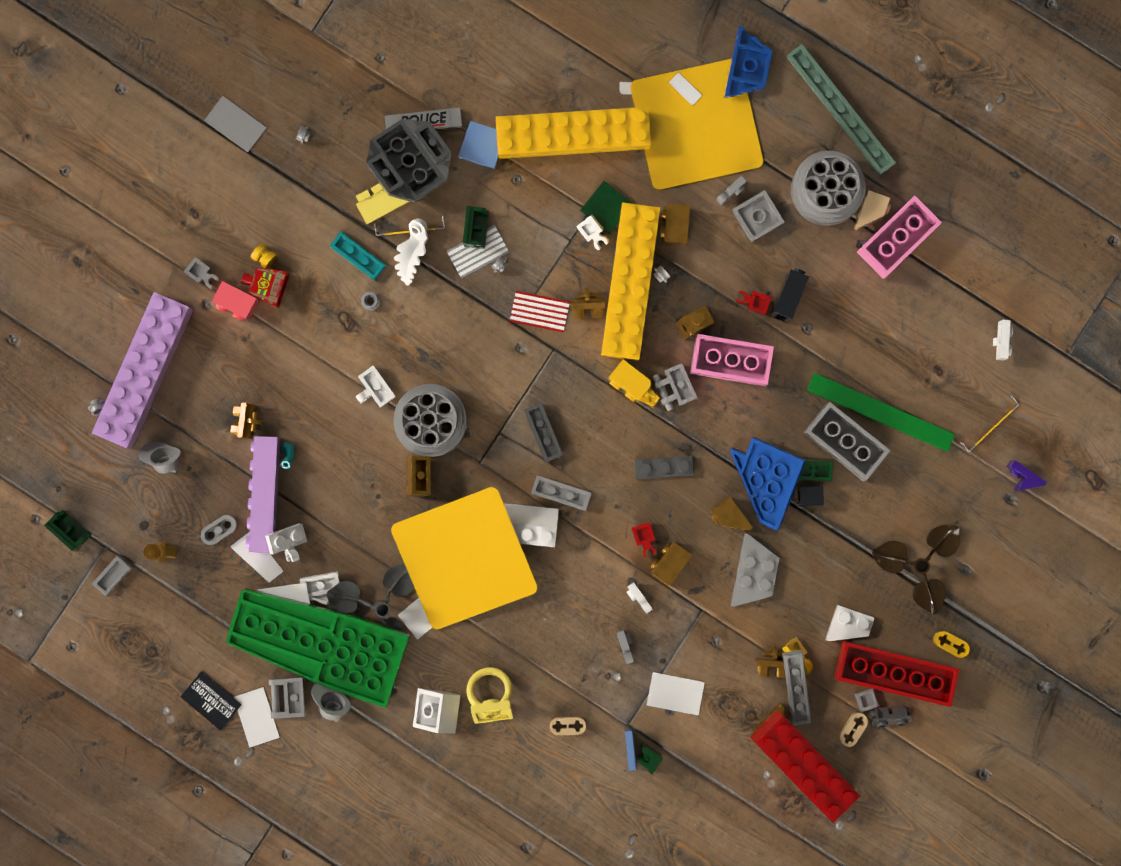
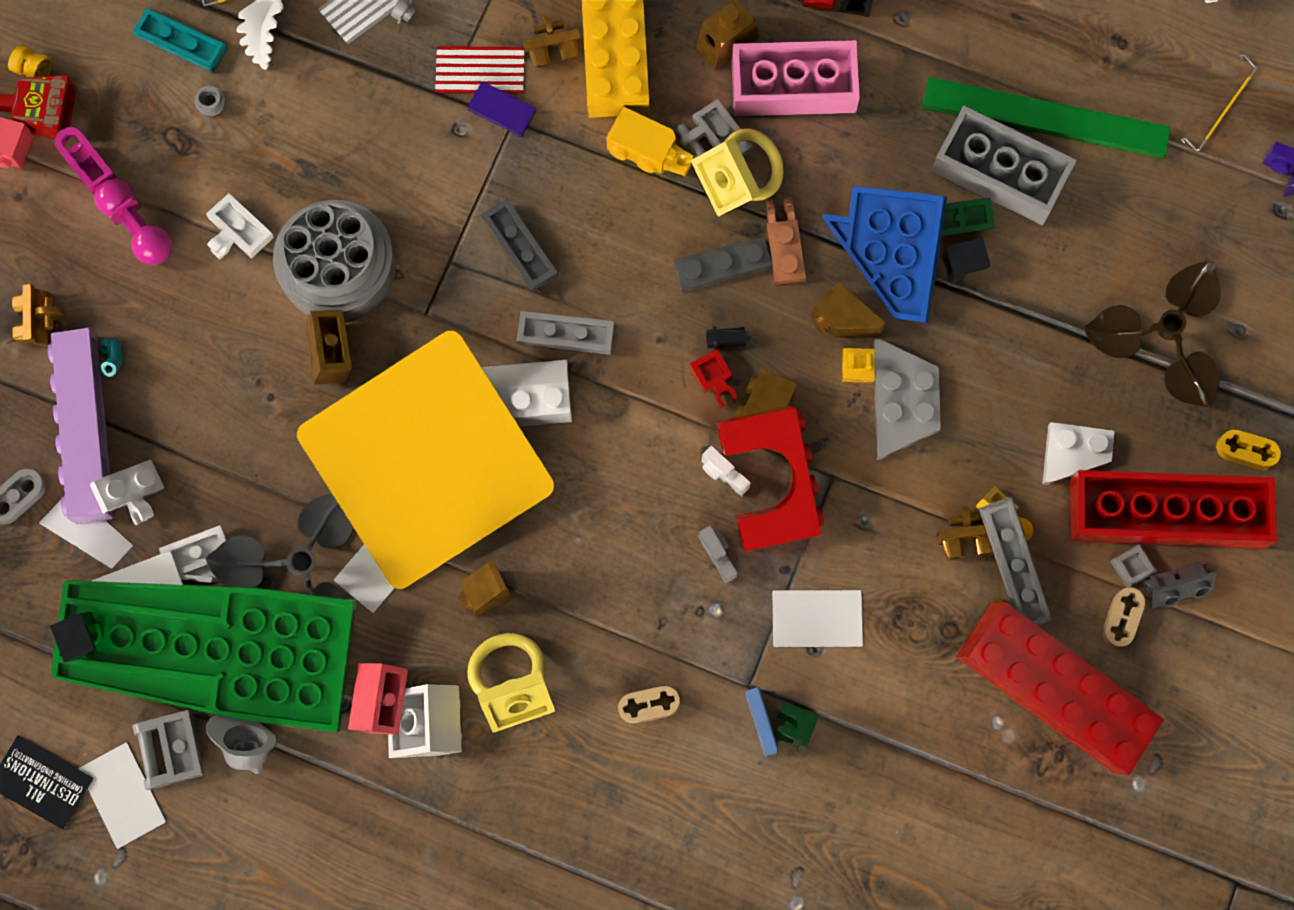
camera: 10 degrees left, 10 degrees down
none -> black panel [50,612,97,663]
none -> dark pink piece [55,127,172,265]
none -> coral brick [348,663,408,735]
none -> pearl gold slope [459,560,512,616]
none -> dark purple tile [467,81,536,137]
none -> light yellow tile [691,128,784,216]
none -> black pin [706,326,746,350]
none -> red arch [716,405,825,551]
none -> nougat hinge [765,197,806,285]
none -> yellow tile [842,348,875,383]

